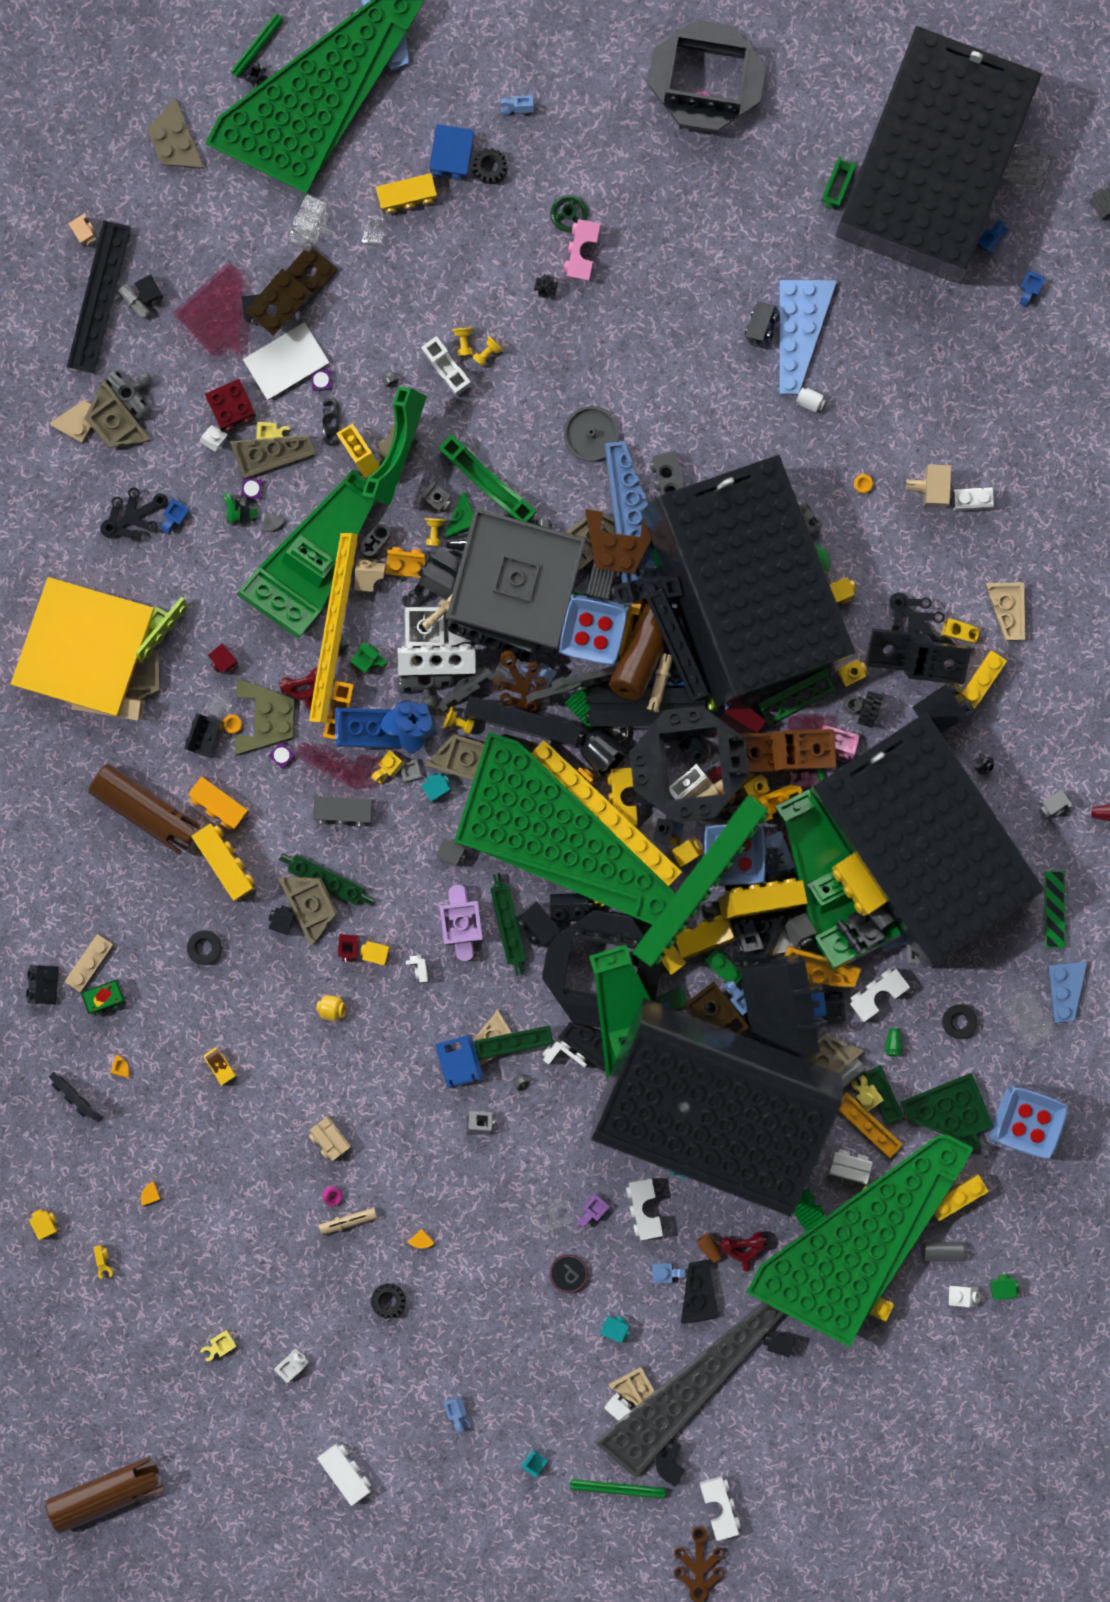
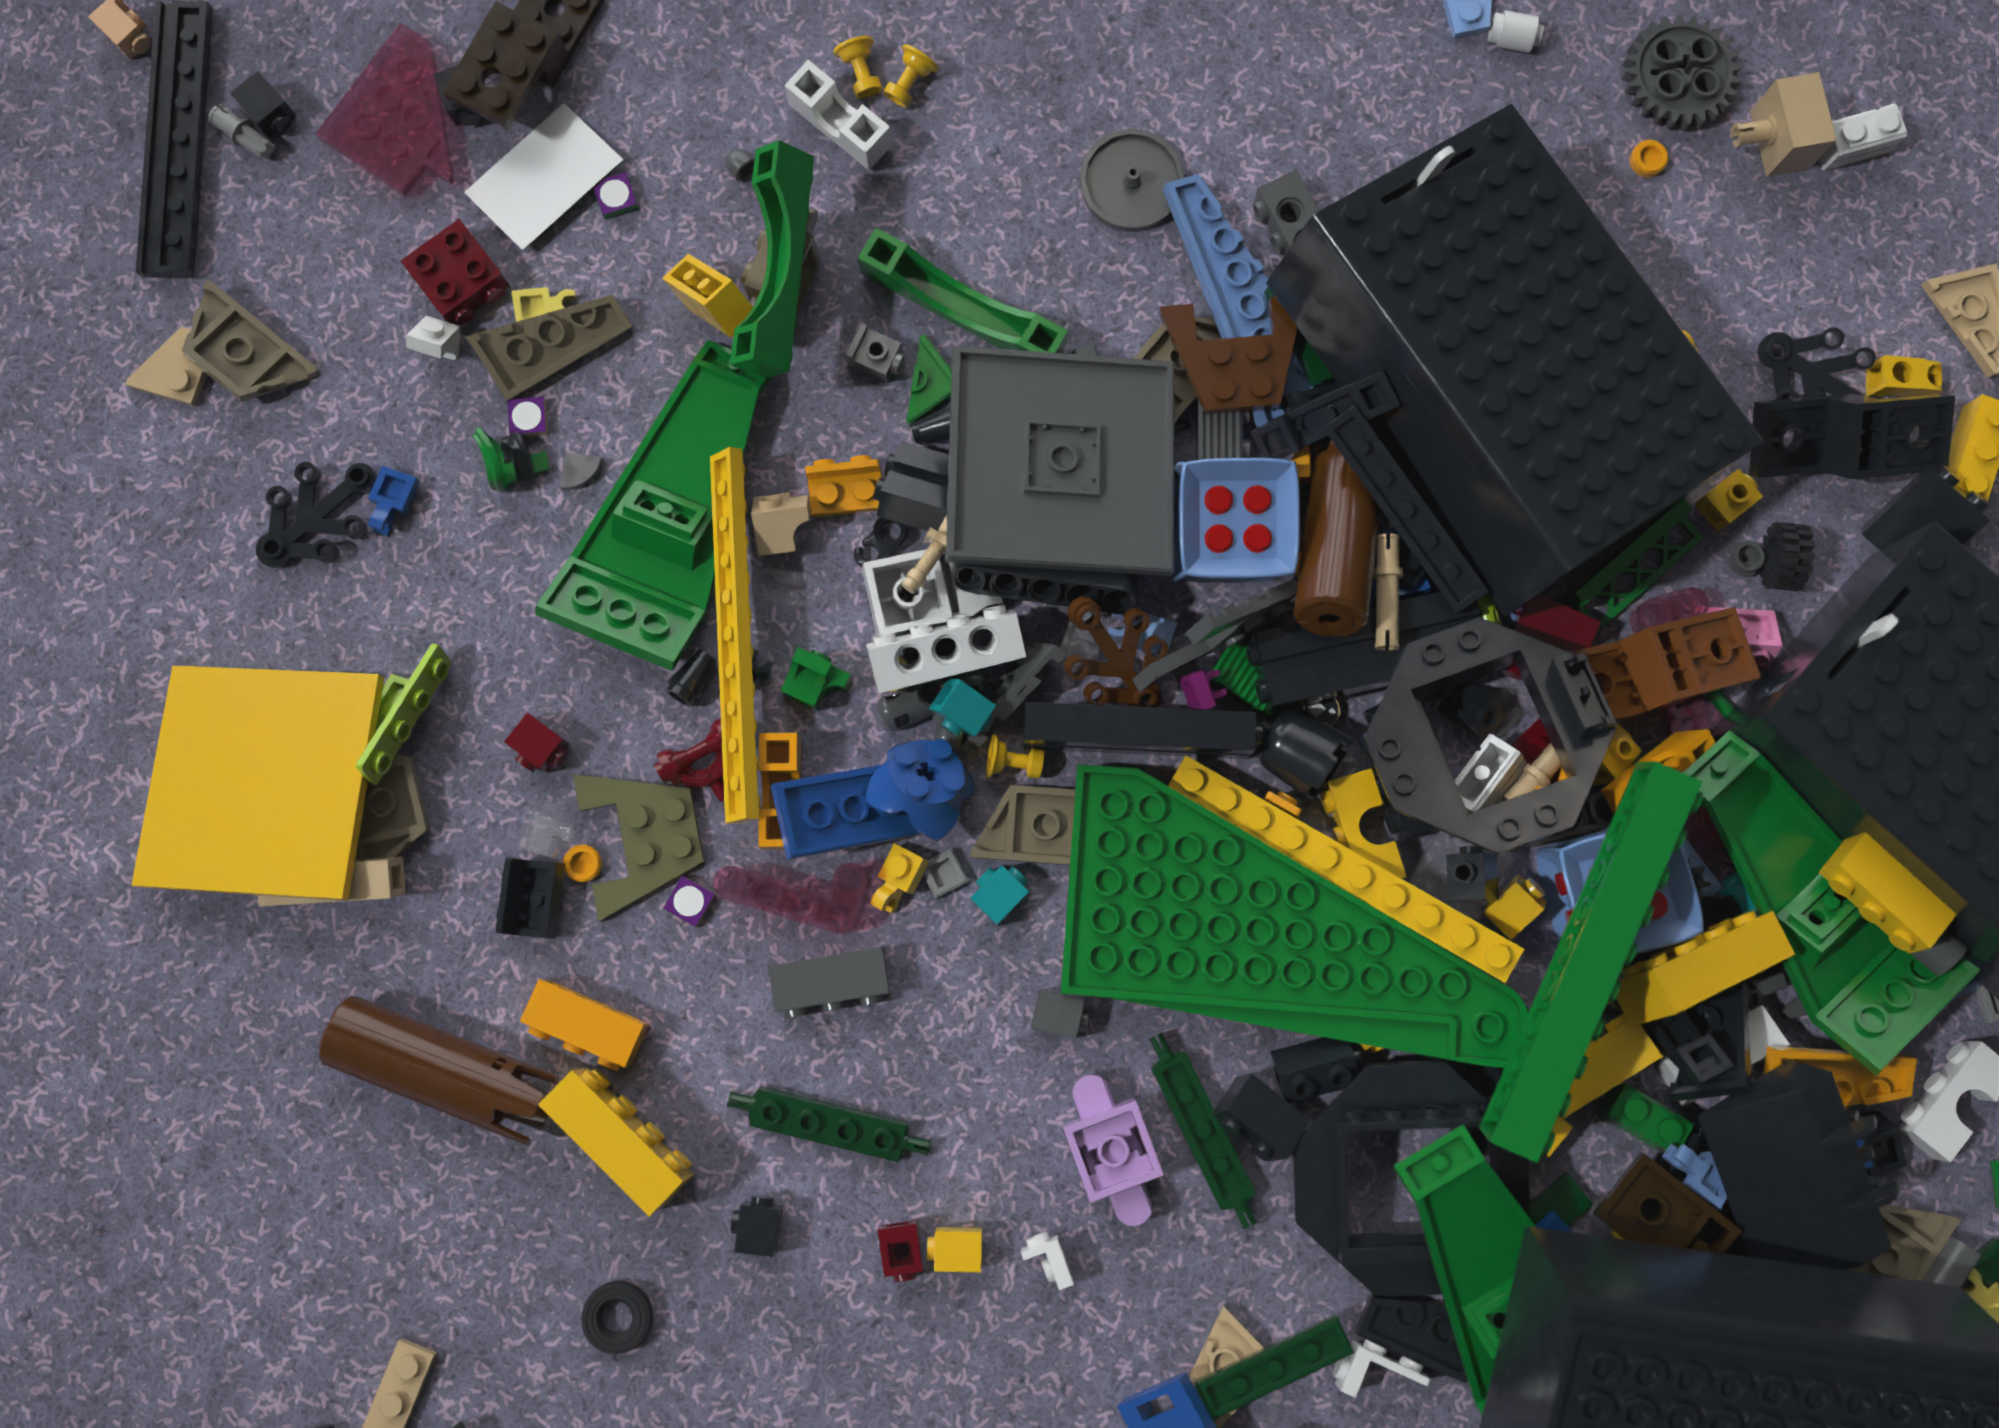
camera: 15 degrees left, 5 degrees down
dark grey piece [104,370,152,420] -> none
dark tan wing [279,876,338,945] -> none
yellow head [316,995,346,1022] -> none
black piece [322,398,340,446] -> none
dark grey beam [361,524,391,558] -> none
yellow piece [424,518,446,546] -> none
dark grey brick [783,914,817,947] -> none
black plate [836,911,885,954] -> none
none -> black cone [666,649,716,707]
none -> teal brick [929,678,996,737]
none -> magenta tile [1178,670,1227,710]
none -> dark grey gear [1621,14,1742,131]

